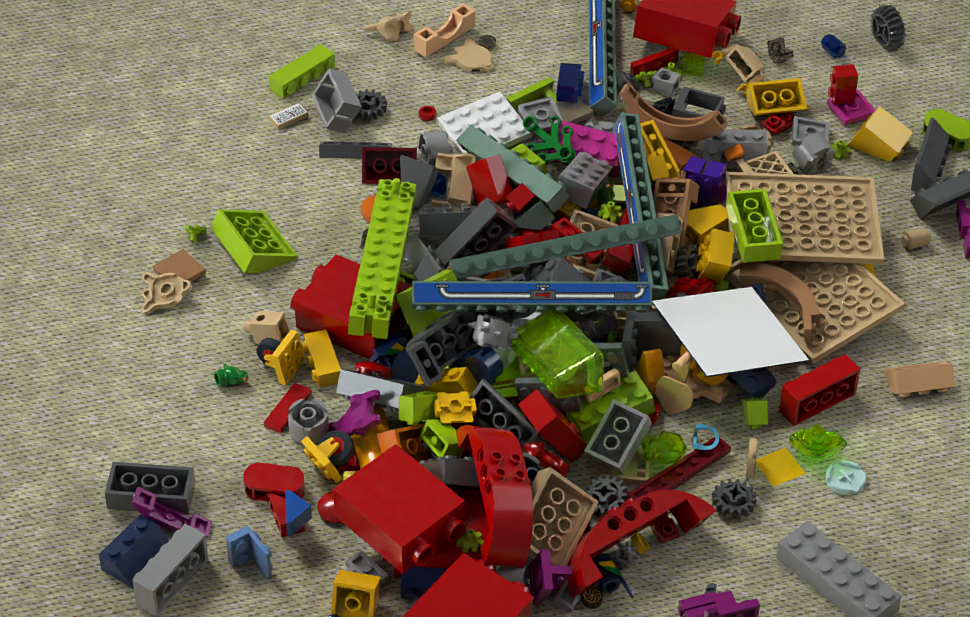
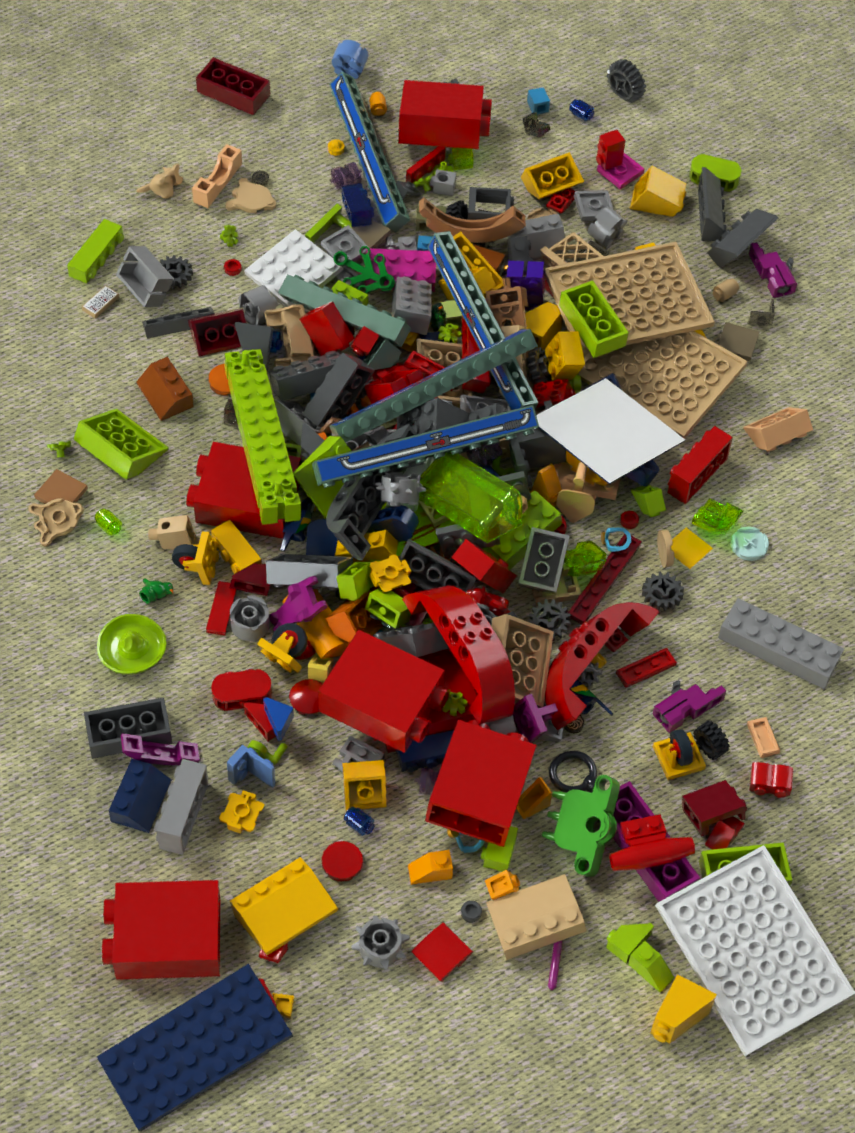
camera: 20 degrees left, 10 degrees up
red dish [354,361,393,378] -> none
tan torso [710,44,765,97] -> none
orange slope [725,144,745,162] -> none
medium nougat arch [740,262,820,343] -> none
lime plant [830,140,851,160] -> none
none -> clear neon green brick [94,508,122,535]
none -> lime hat [97,614,166,675]
none -> dark orange slope [136,356,194,421]
none -> yellow piece [219,790,265,834]
none -> lime plant [220,225,238,247]
none -> dark red slope [229,563,270,596]
none -> lime plate [247,740,288,765]
none -> yellow tile [328,139,345,156]
none -> clear purple wheel [330,162,362,190]
none -> dark azure brick [527,87,550,115]
none -> red tile [616,647,677,688]
none -> red tile [620,510,639,529]
none -> dark tan tile [718,322,760,361]
none -> clear smoke bracket [748,299,775,326]

